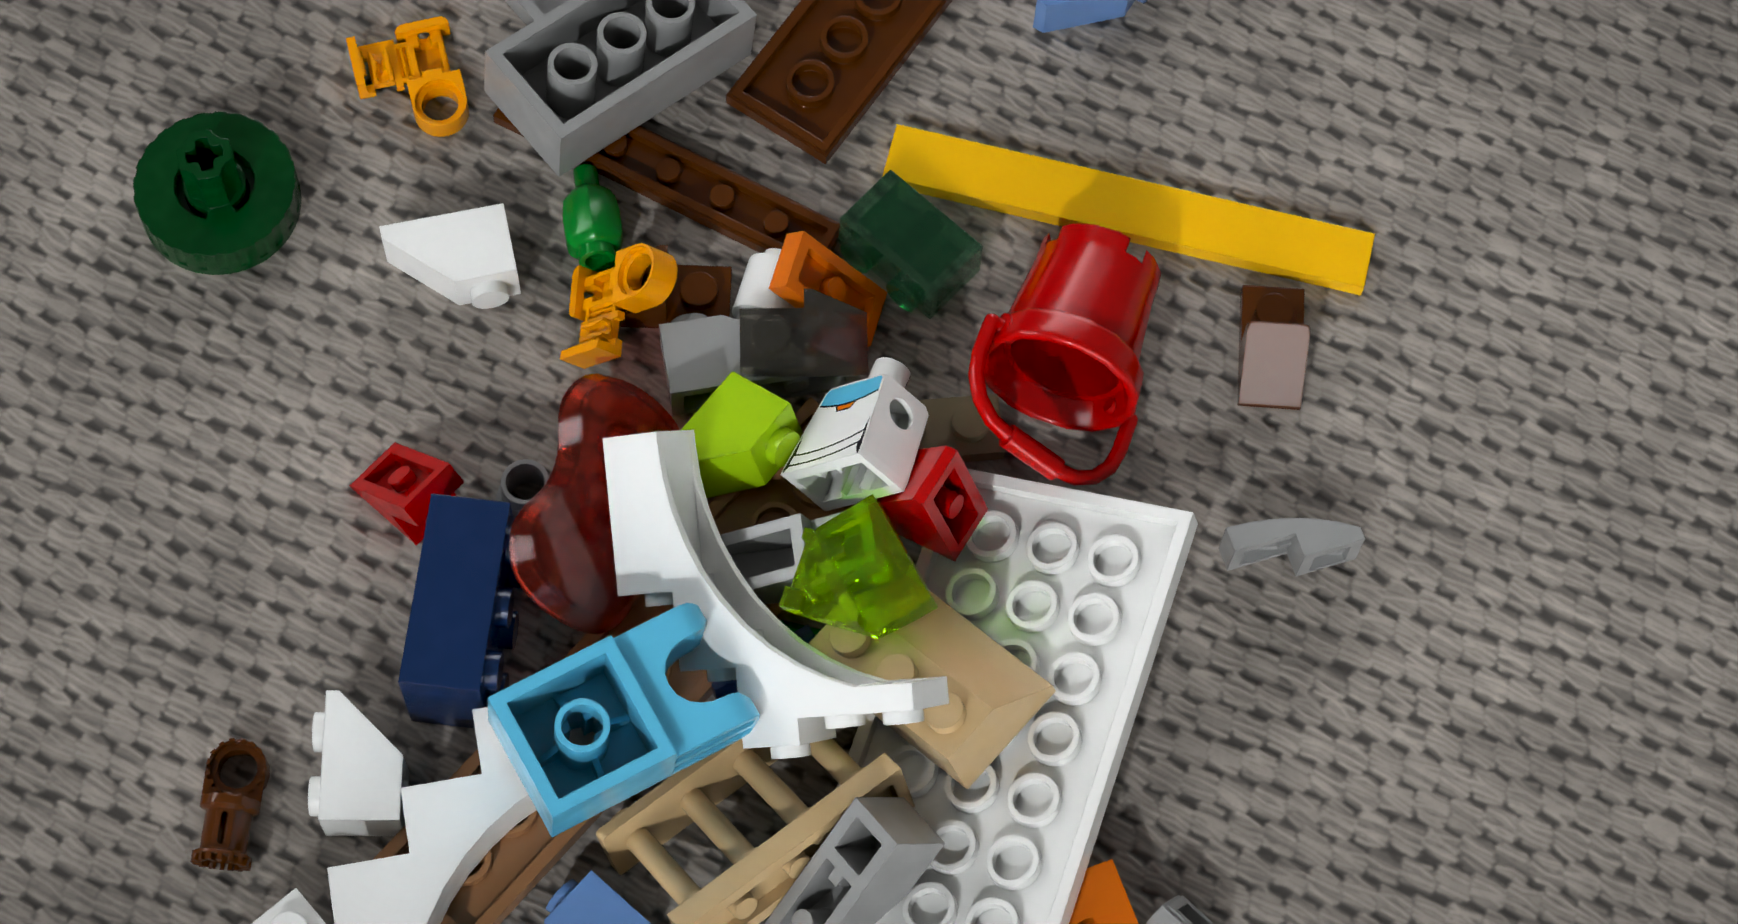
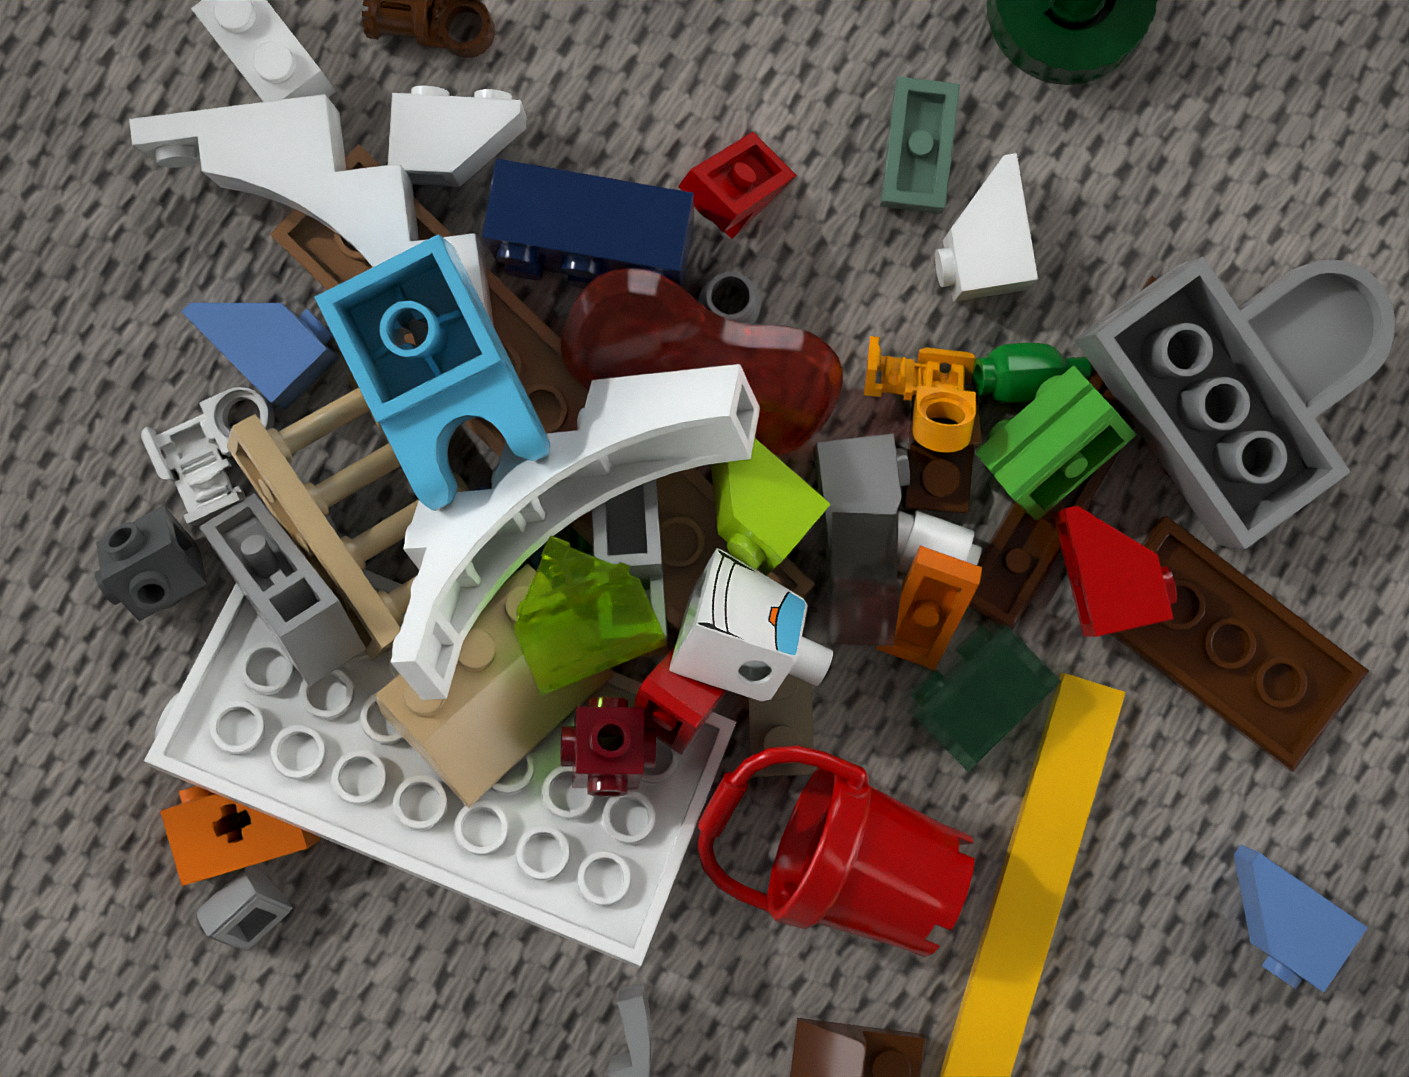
camera: 95 degrees right, 20 degrees up
light orange piece [346,16,469,137] -> none
none -> dark red brick [560,697,656,797]
none -> sand green plate [880,76,960,214]
none -> bright green brick [975,365,1137,521]
none -> red slope [1053,505,1177,637]

